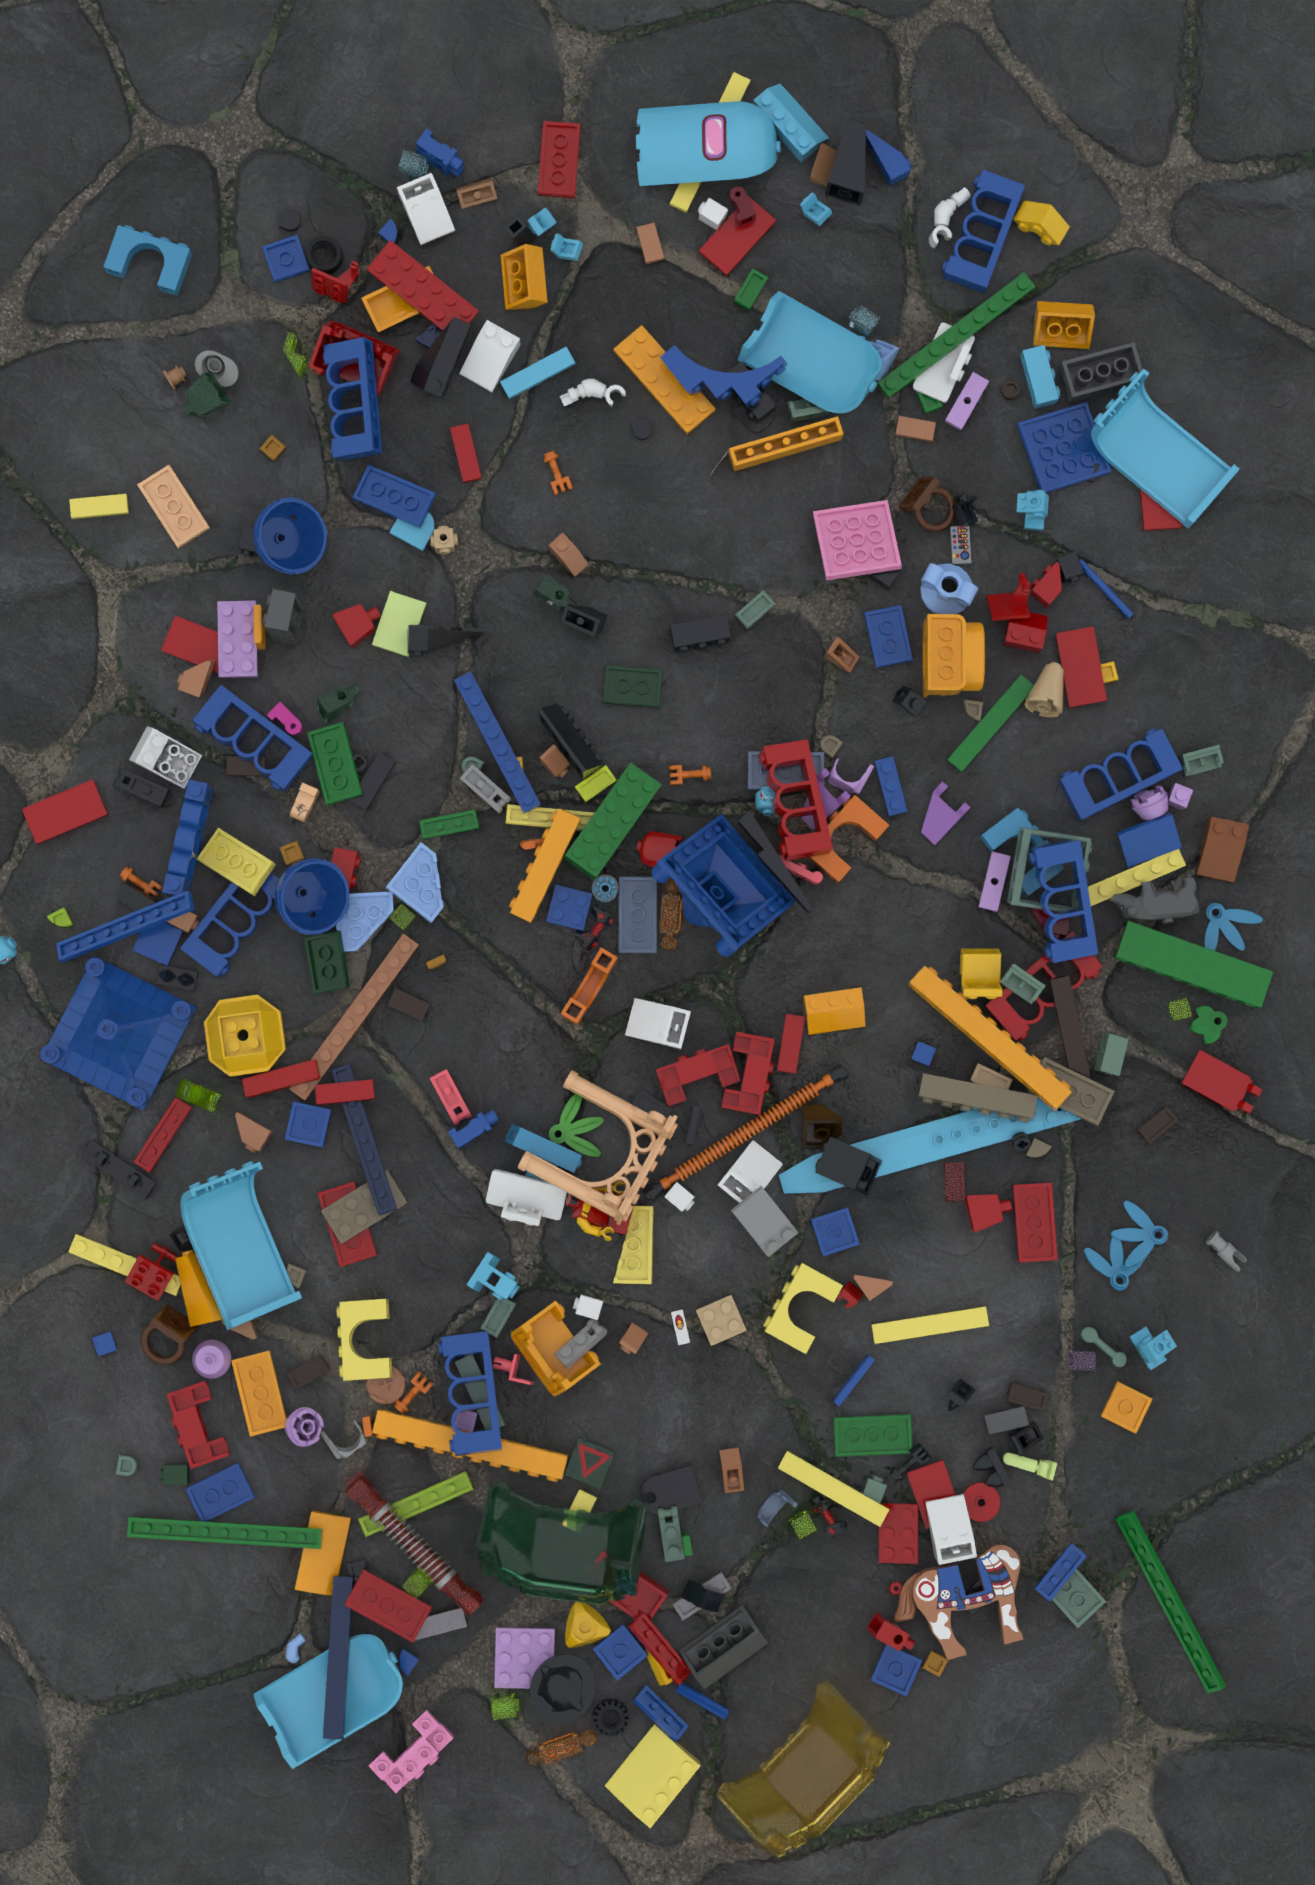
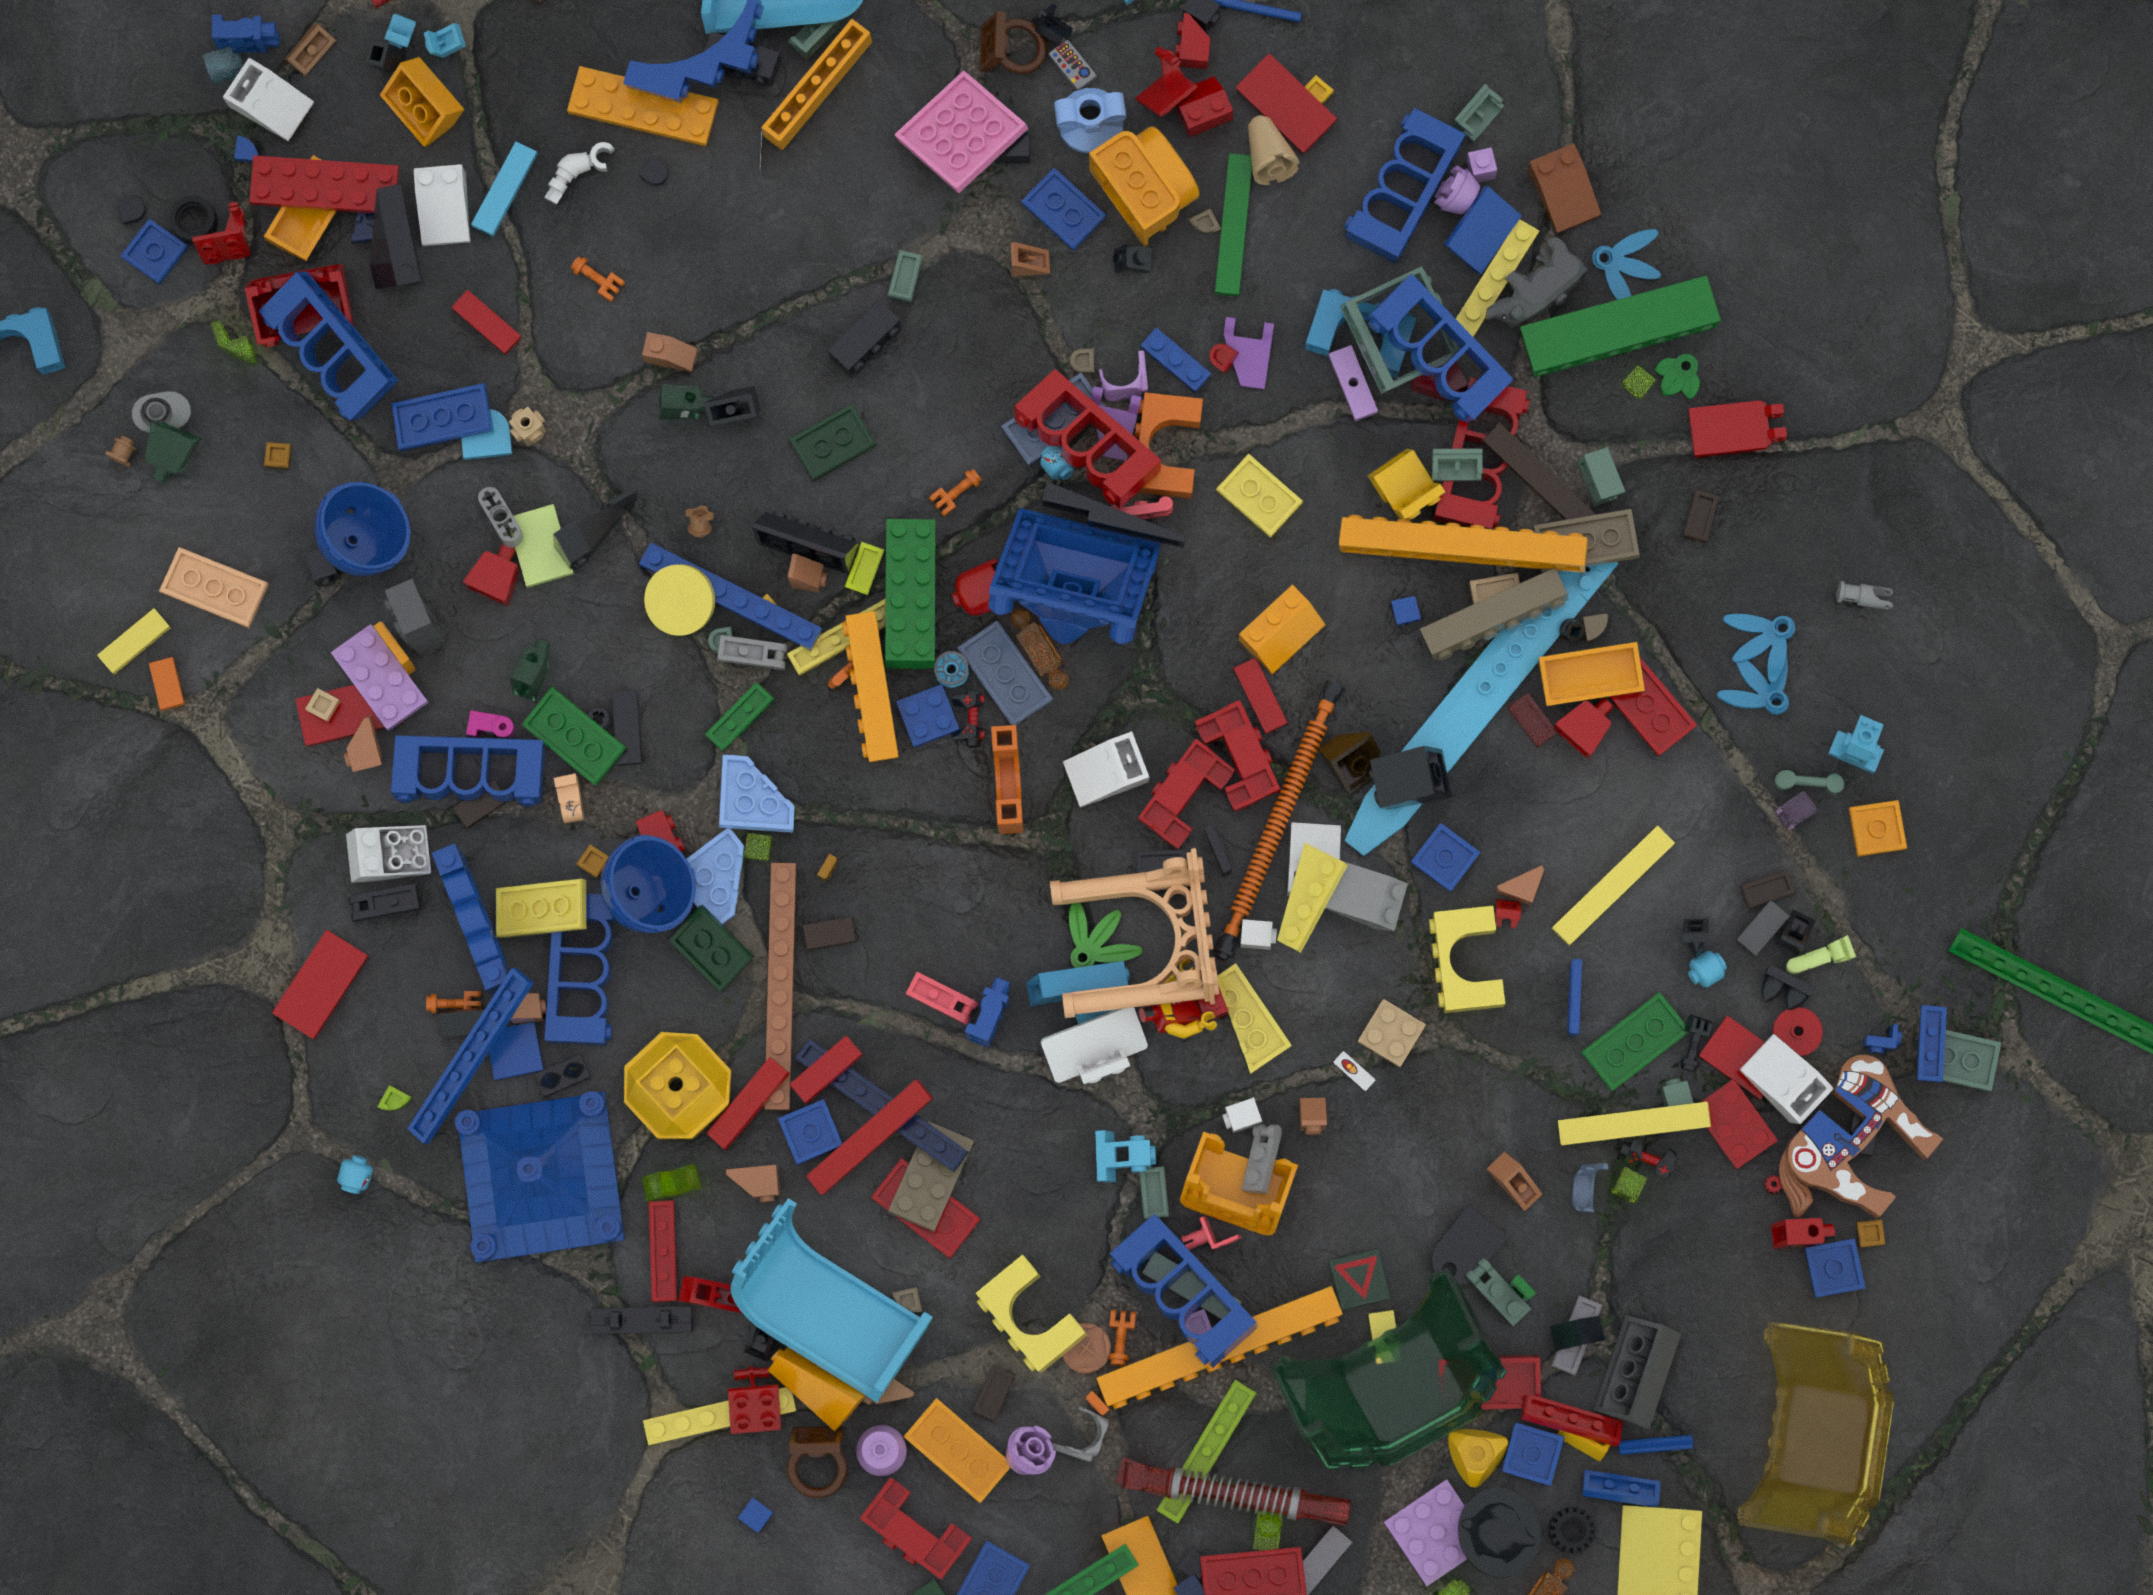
camera: 20 degrees left, 5 degrees down
none -> orange tile [149,657,185,711]
none -> tan plate [305,688,340,722]
none -> light grey beam [478,487,523,548]
none -> light yellow piece [644,564,715,636]
none -> red slope [678,1276,743,1314]
none -> medium nougat brick [685,506,714,538]
none -> red tile [806,1079,934,1195]
none -> red tile [1209,344,1239,373]
none -> light yellow tile [1216,454,1303,538]
none -> light yellow wing [1277,843,1348,953]
none -> light orange slope [1538,642,1645,706]
none -> medium azure head [1688,951,1727,988]
none -> blue bracket [1862,1024,1902,1054]

